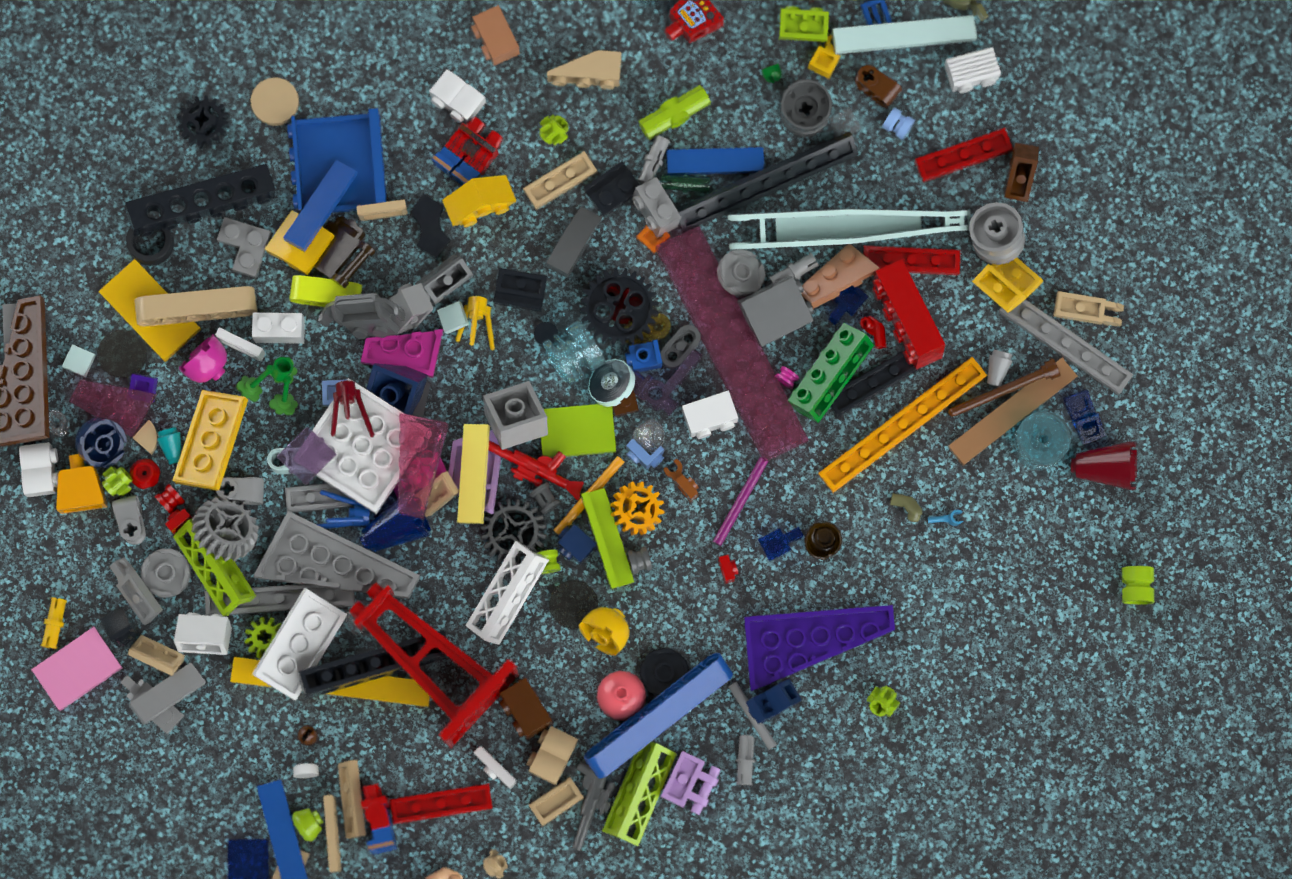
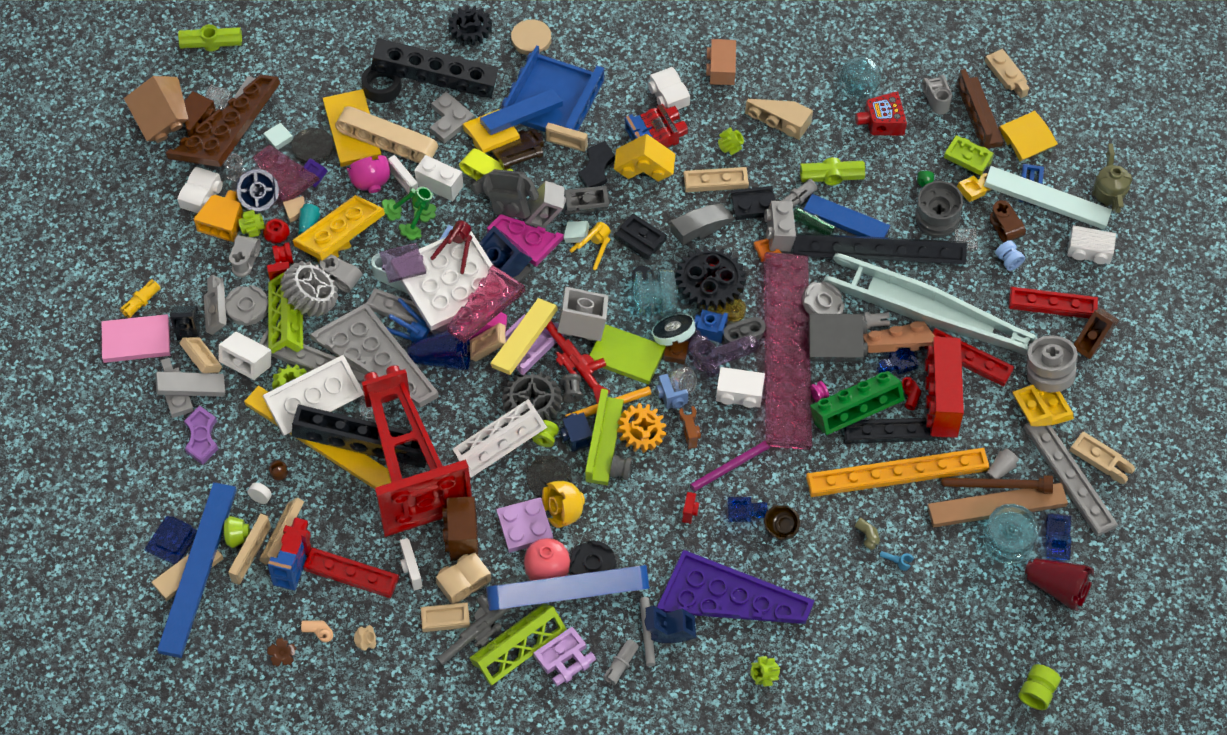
camera: 30 degrees right, 20 degrees down
none -> medium lavender tile [184,406,218,465]
none -> lavender plate [496,497,553,553]

